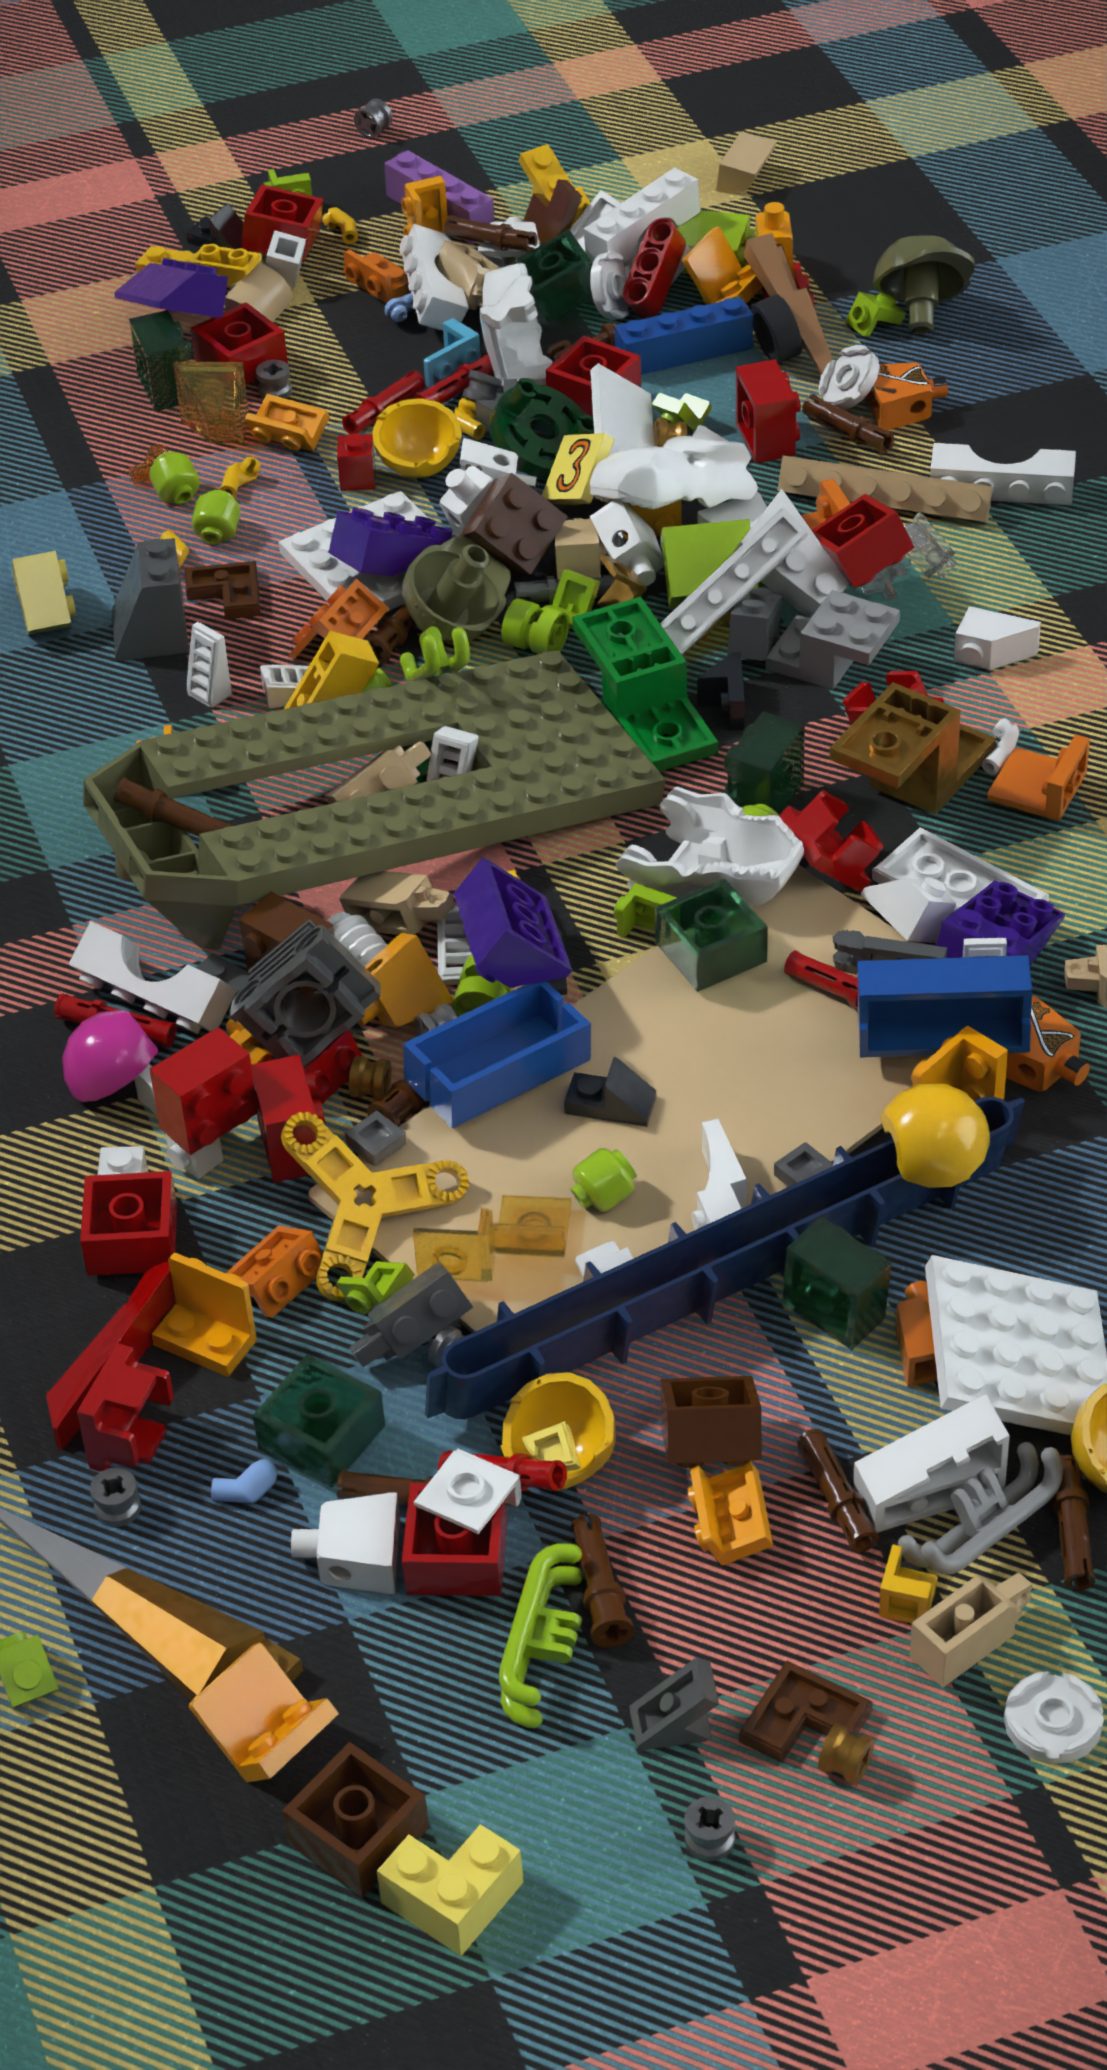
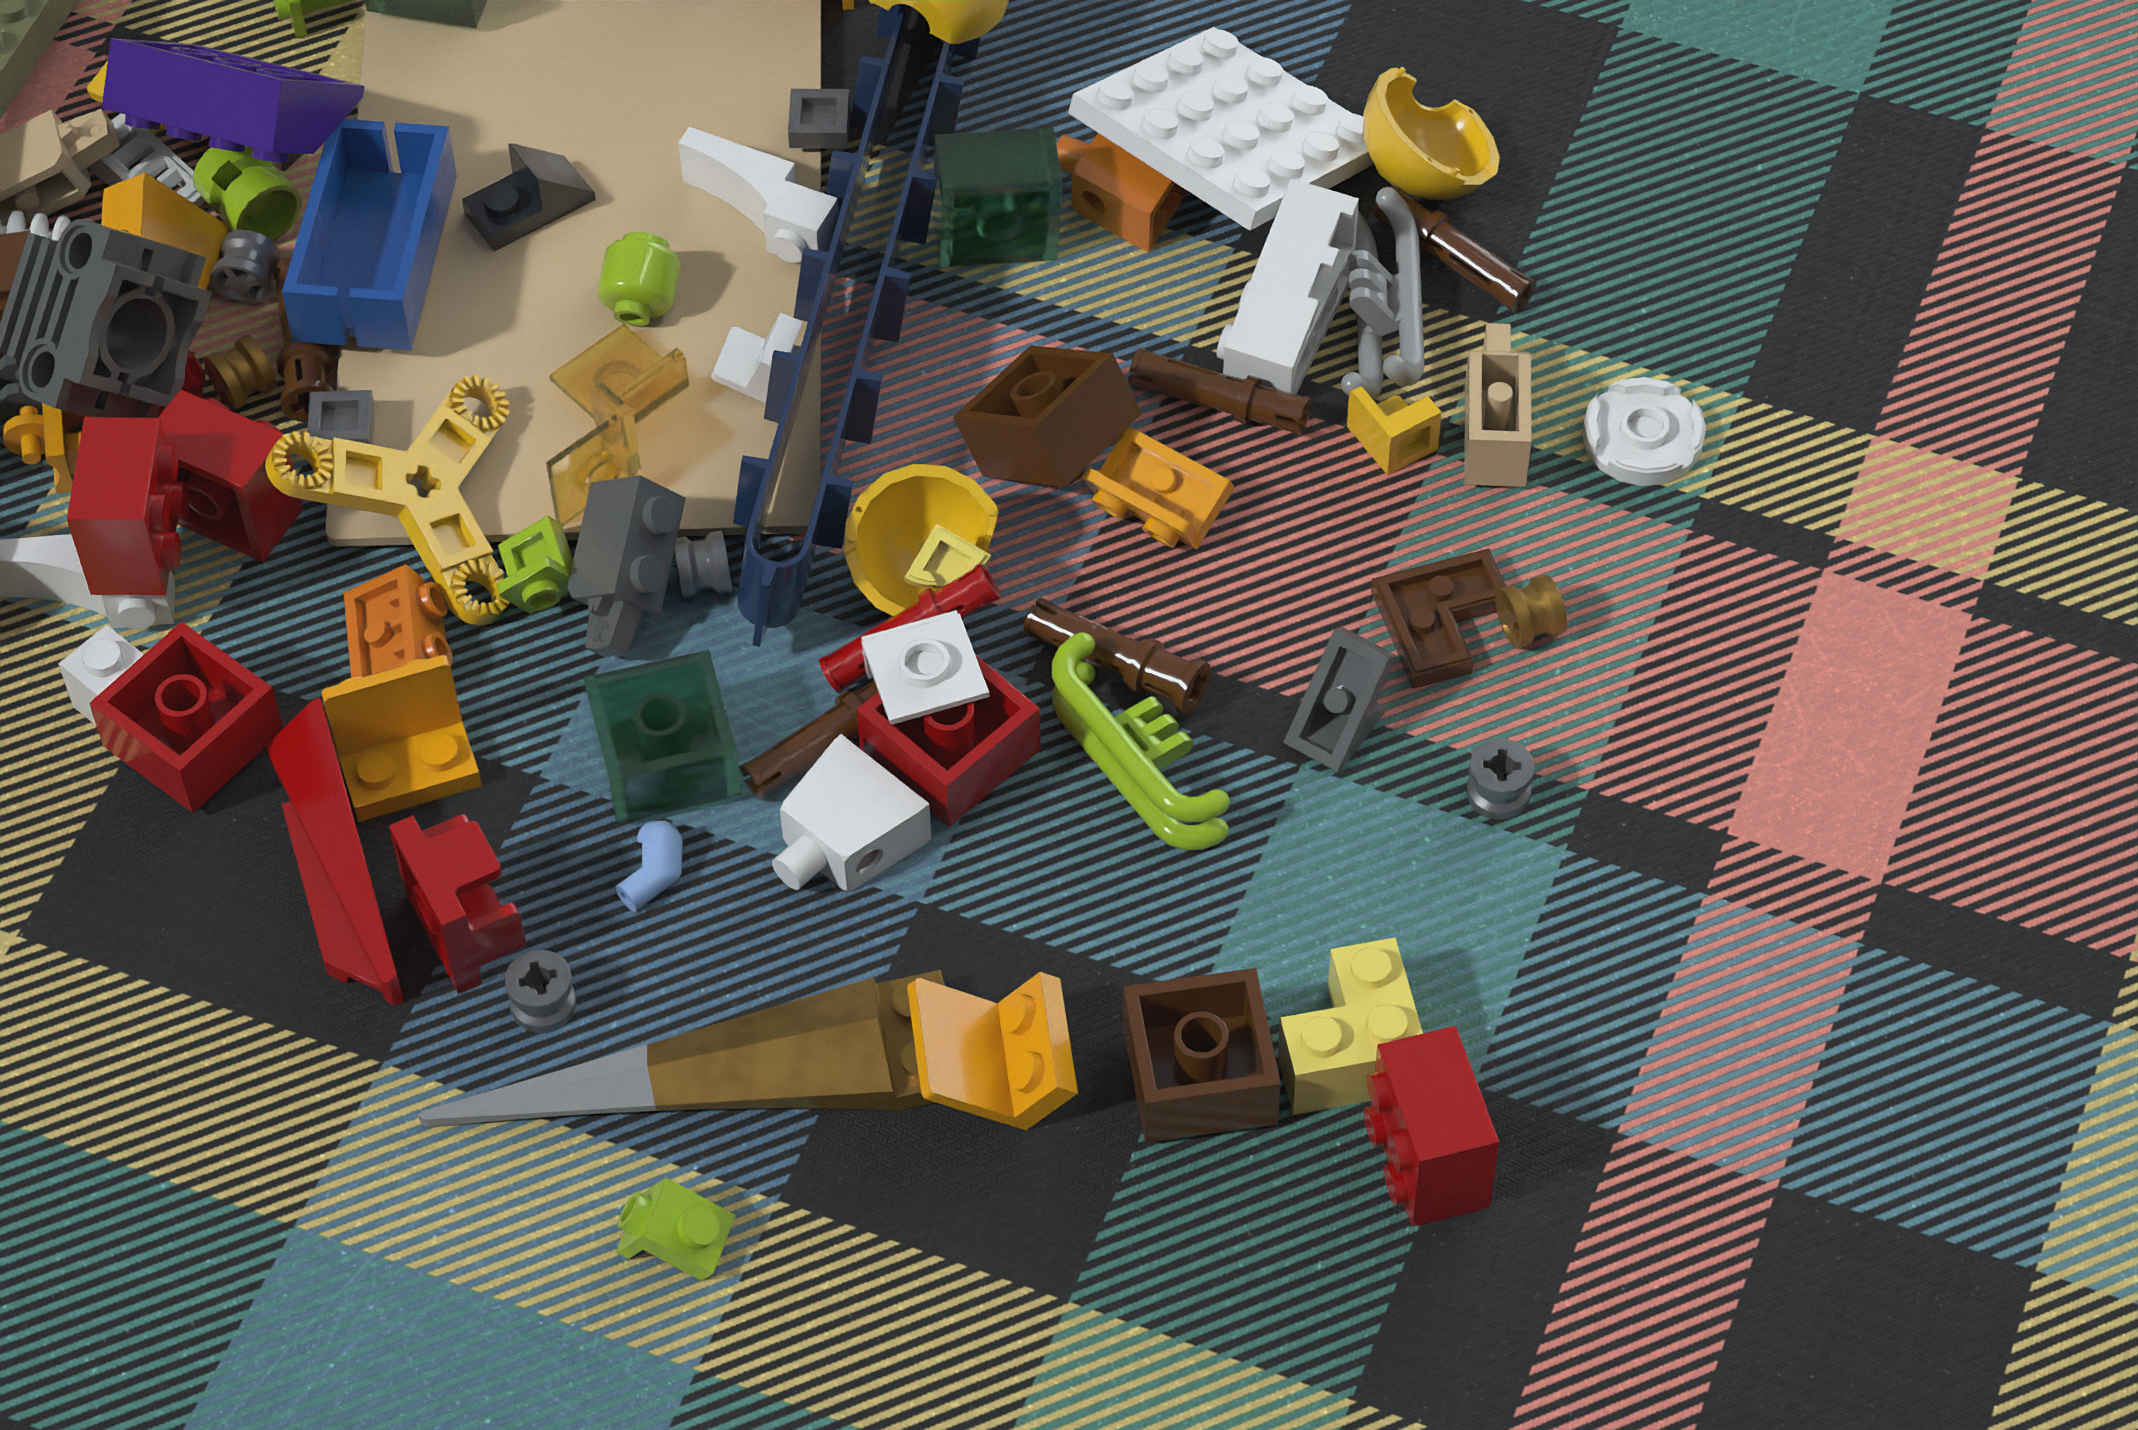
camera: 50 degrees left, 10 degrees up
none -> red brick [1363,1026,1499,1227]

